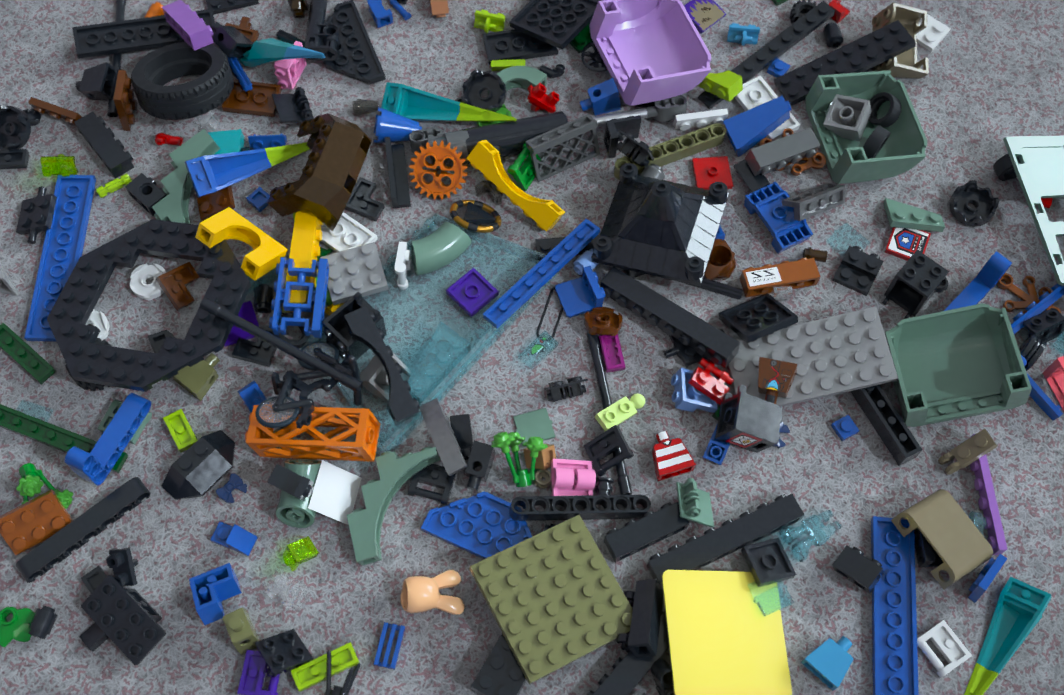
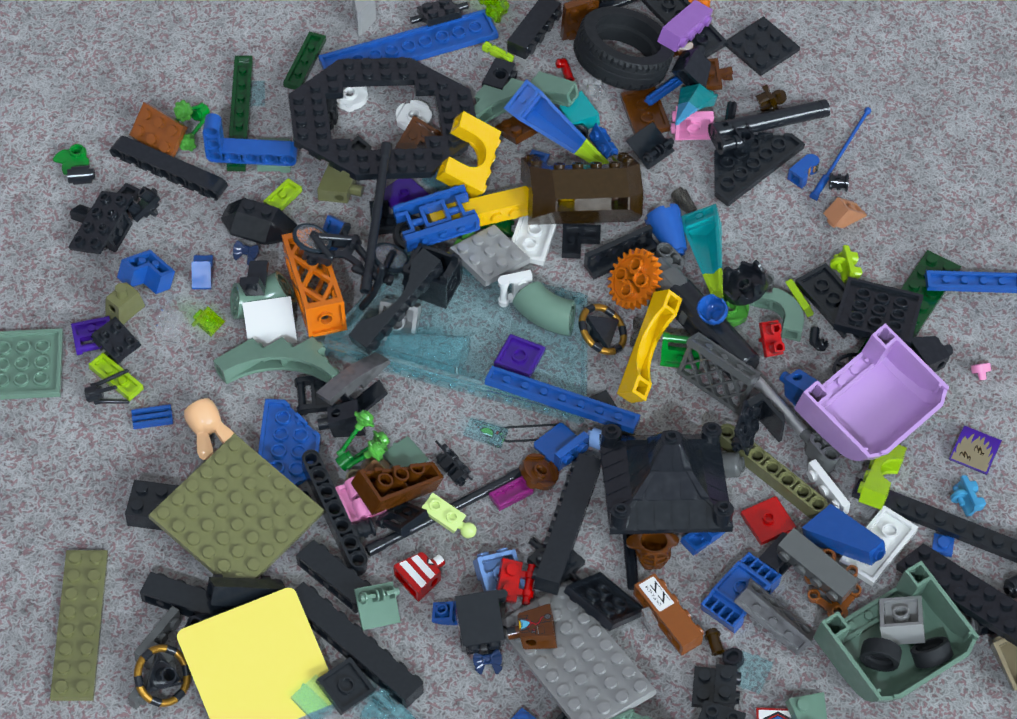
camera: 70 degrees right, 10 degrees down
none -> reddish brown wedge [351,462,444,515]
none -> blue hair [696,294,729,325]
none -> black tile [722,648,744,669]

